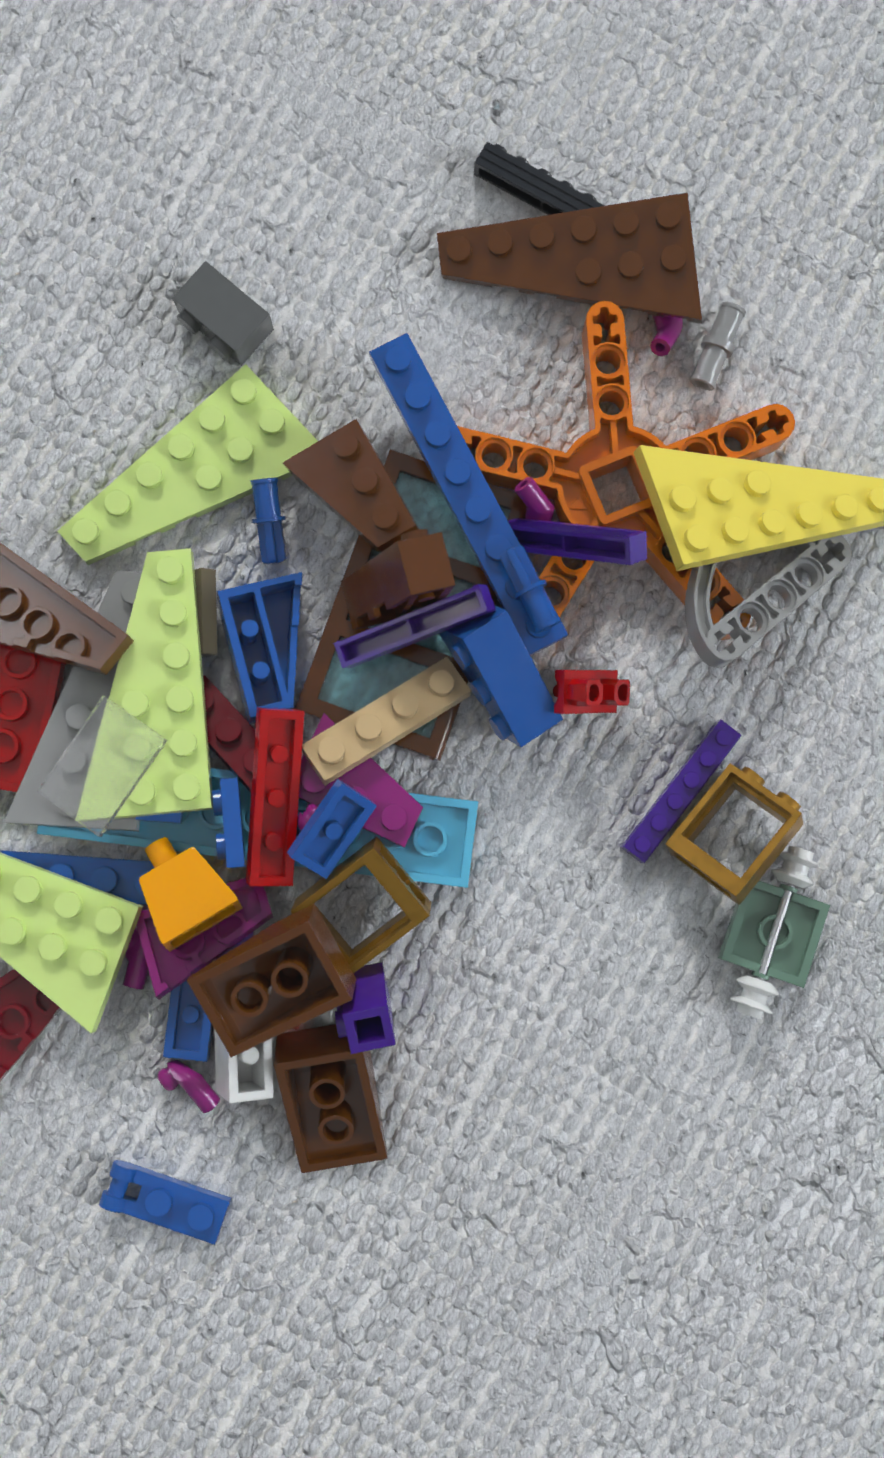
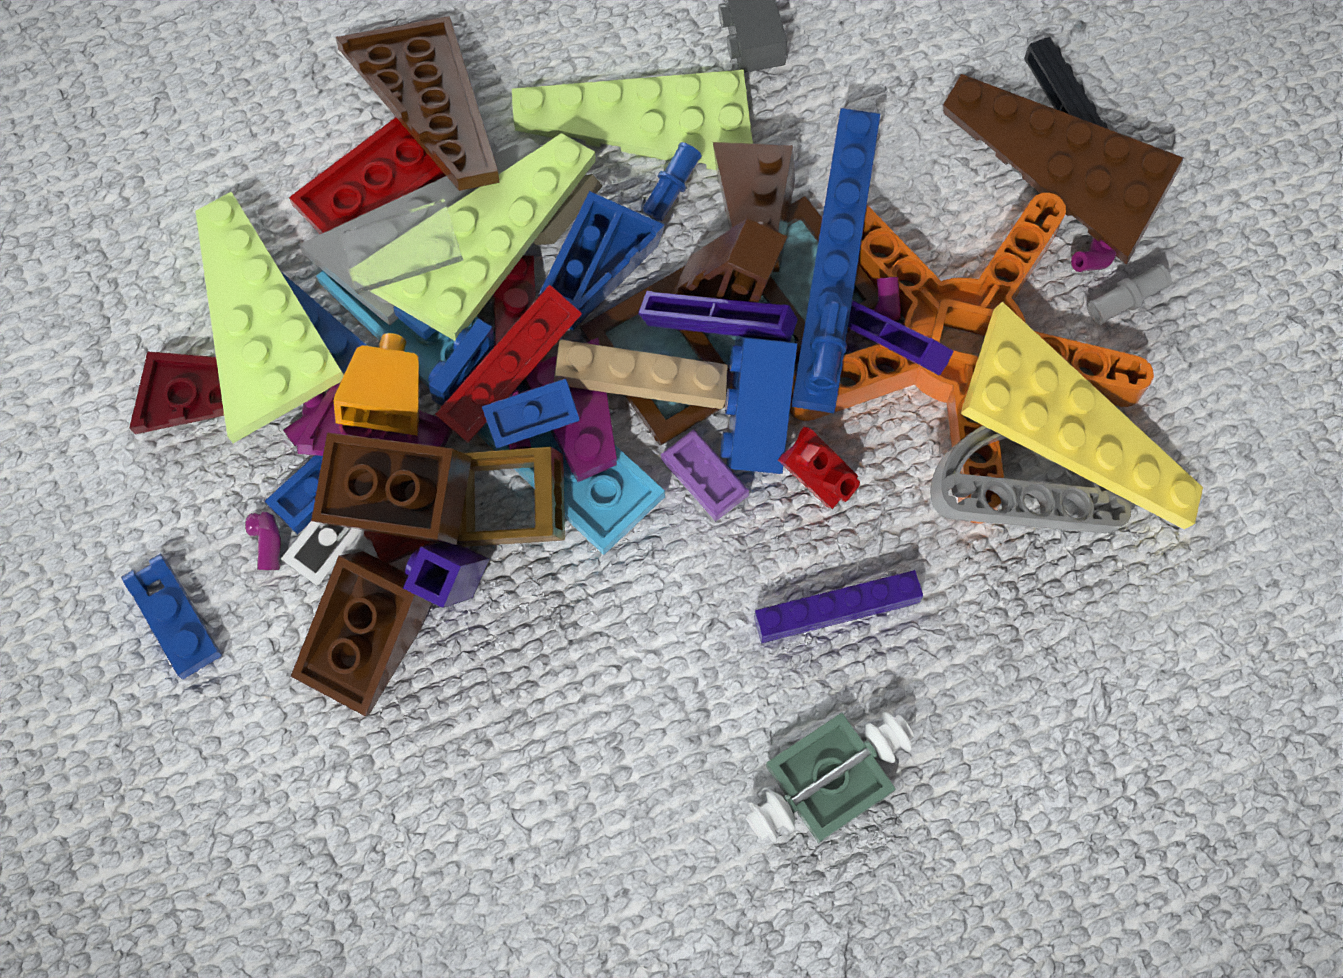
camera: 45 degrees right, 15 degrees down
pearl gold window [665,763,803,905] -> none
none -> medium lavender plate [661,429,749,522]

